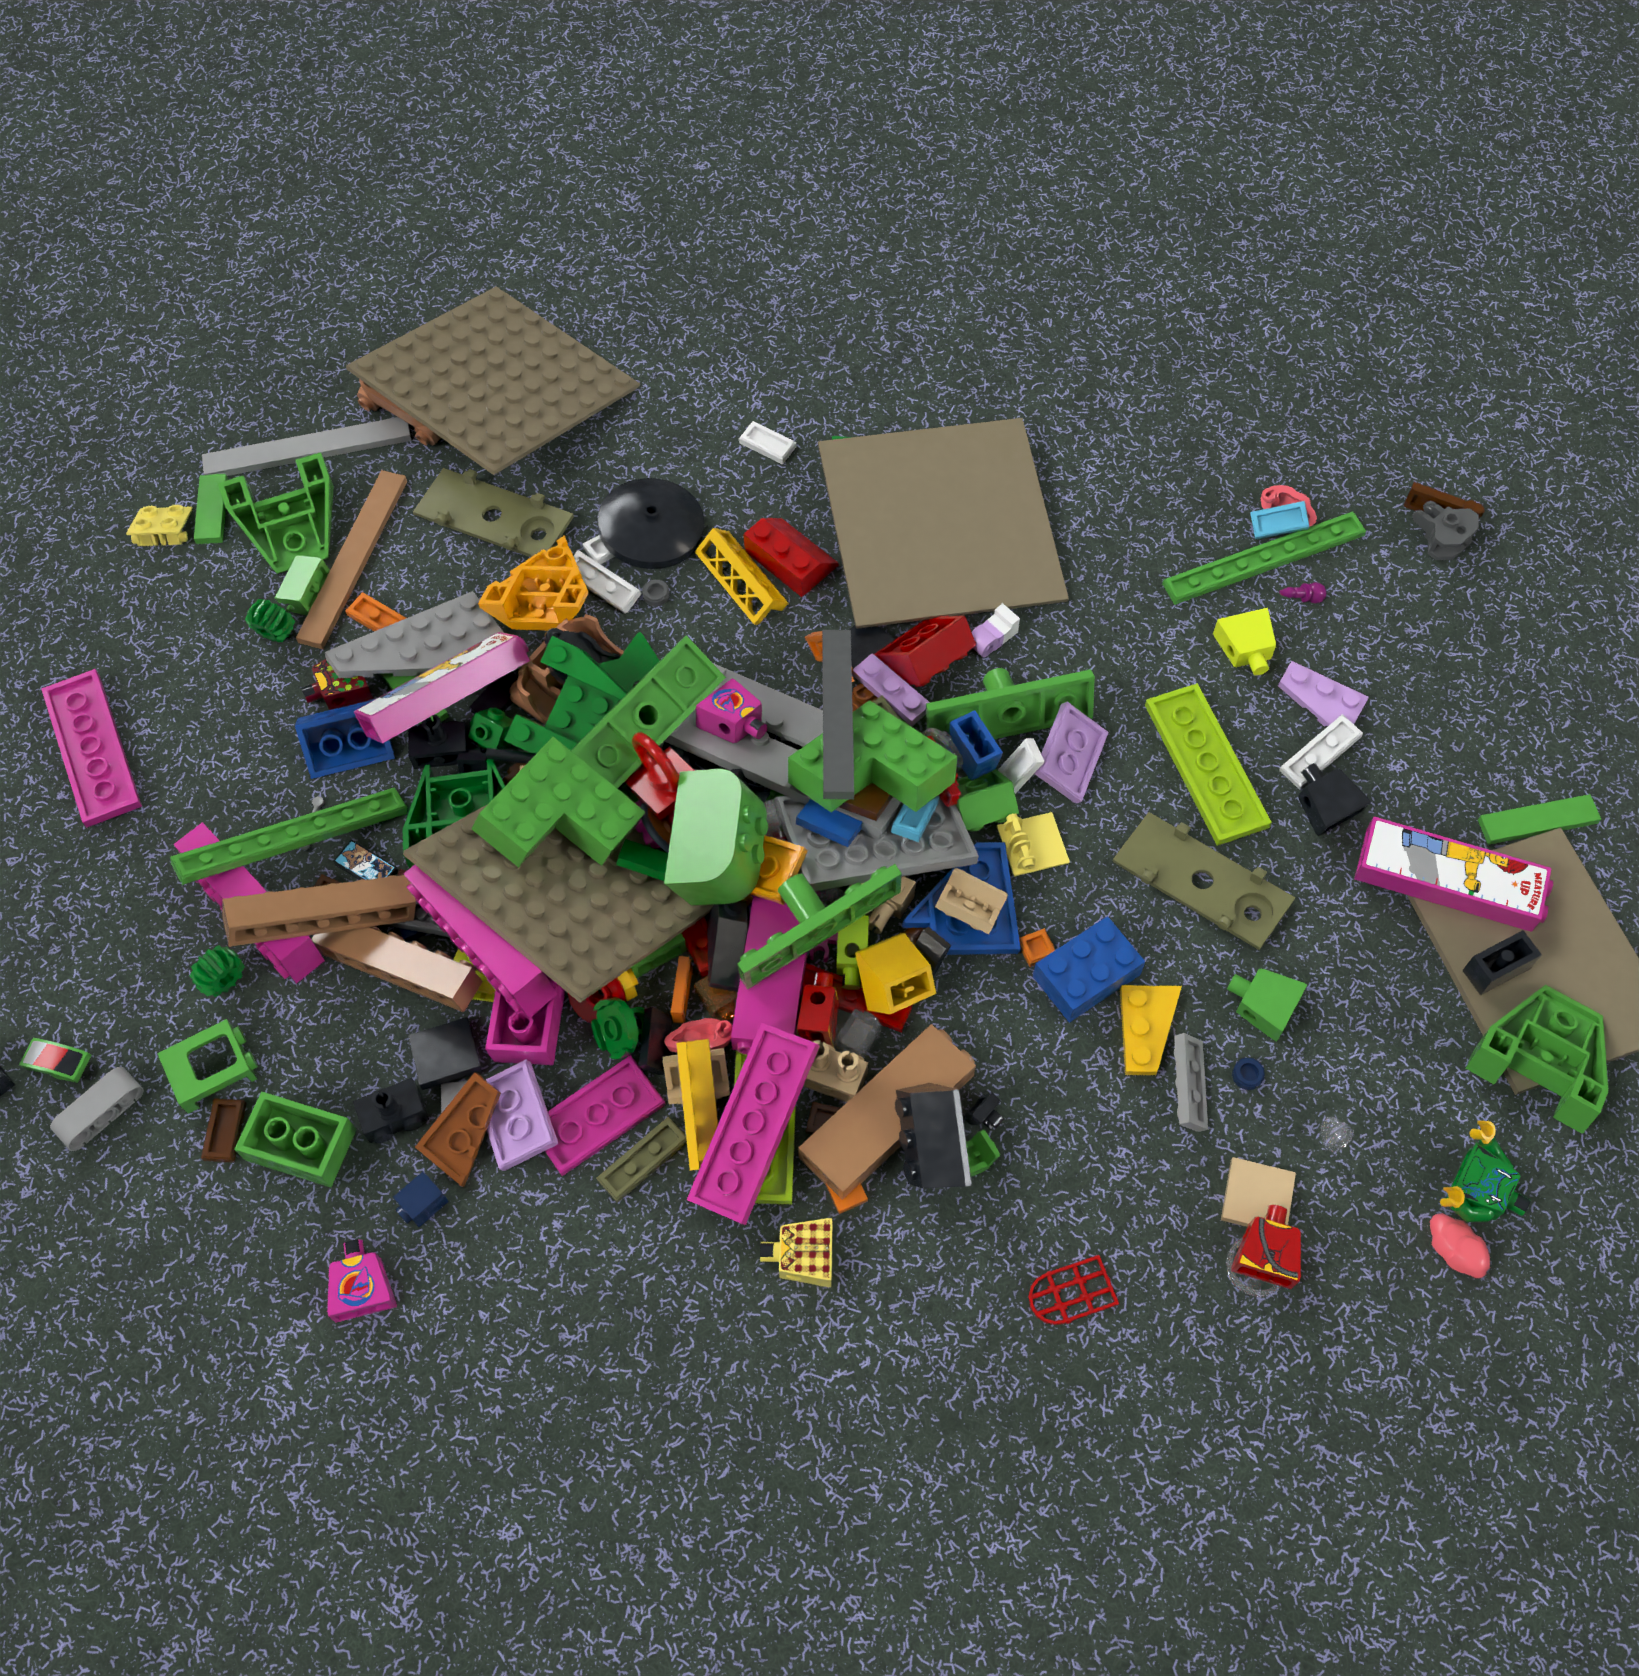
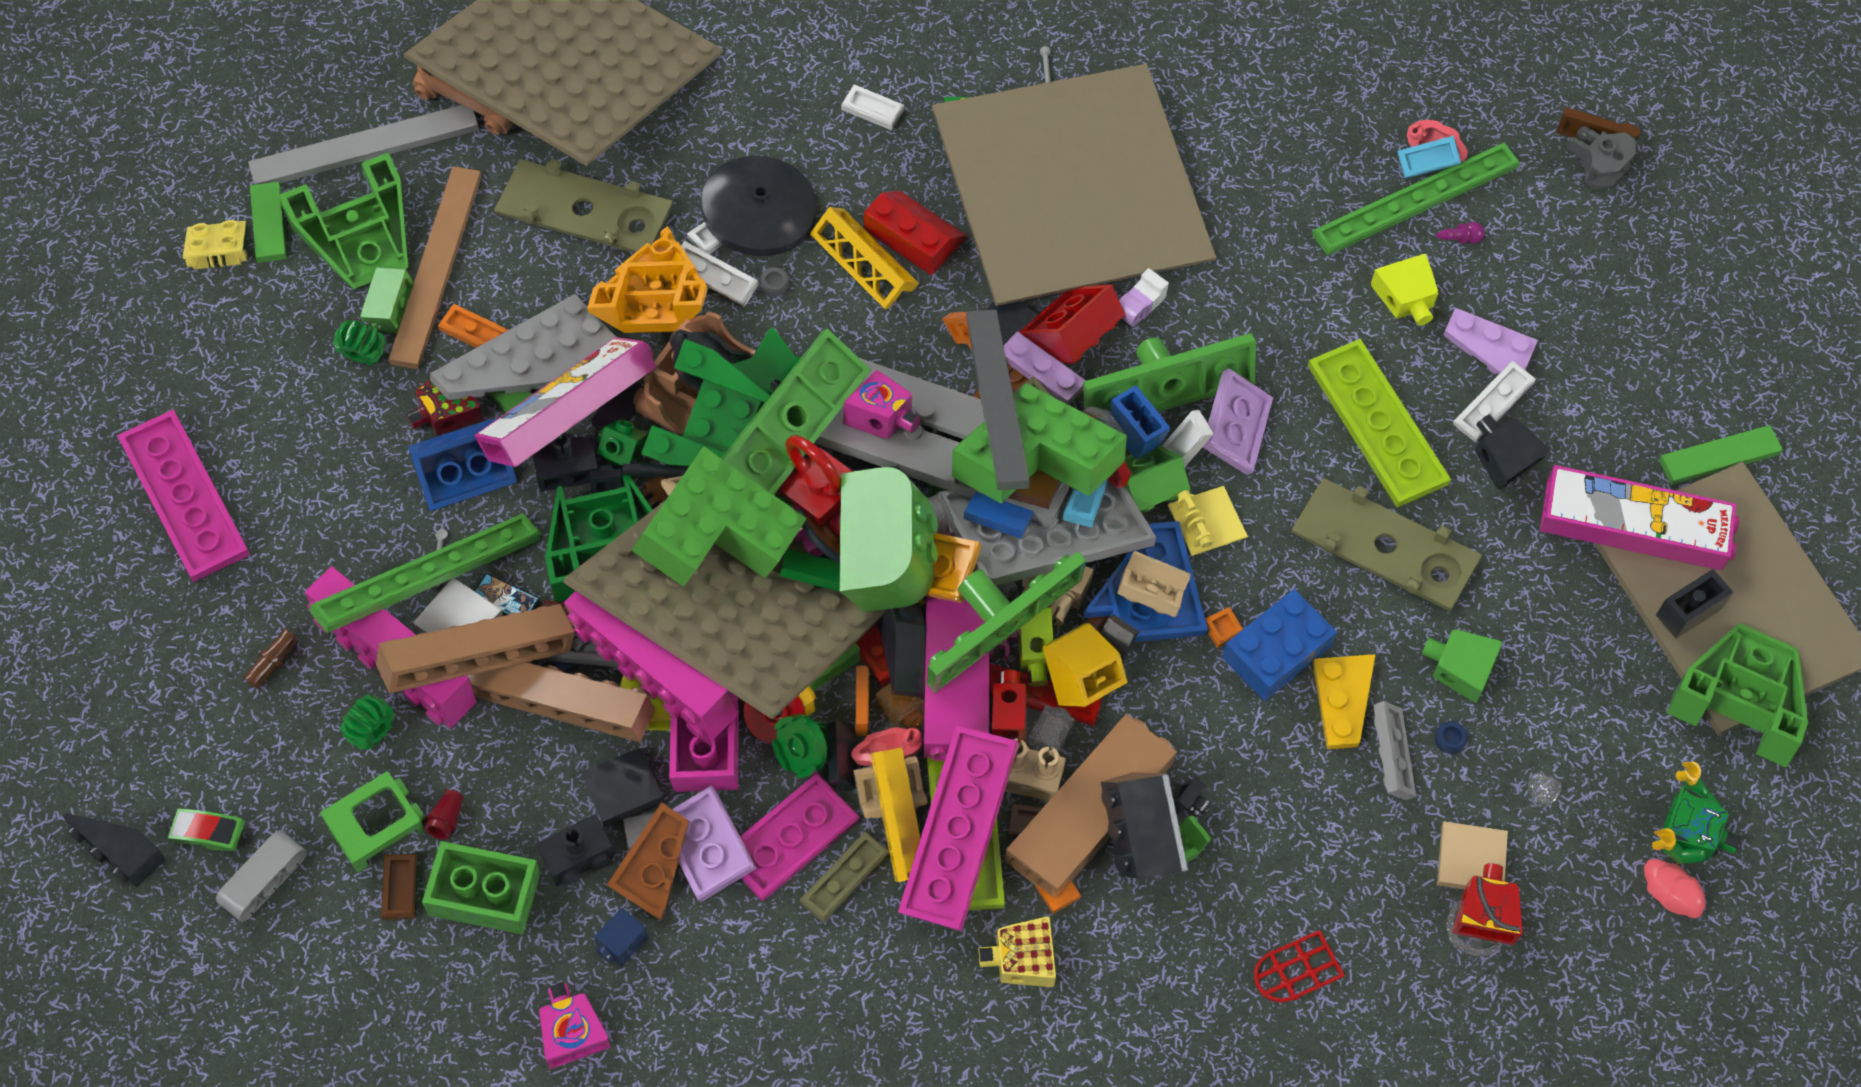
camera: 10 degrees left, 0 degrees up
none -> reddish brown pin [242,628,299,690]
none -> white tile [413,578,503,633]
none -> dark red cone [425,790,464,840]
none -> light grey hinge [1040,46,1051,83]

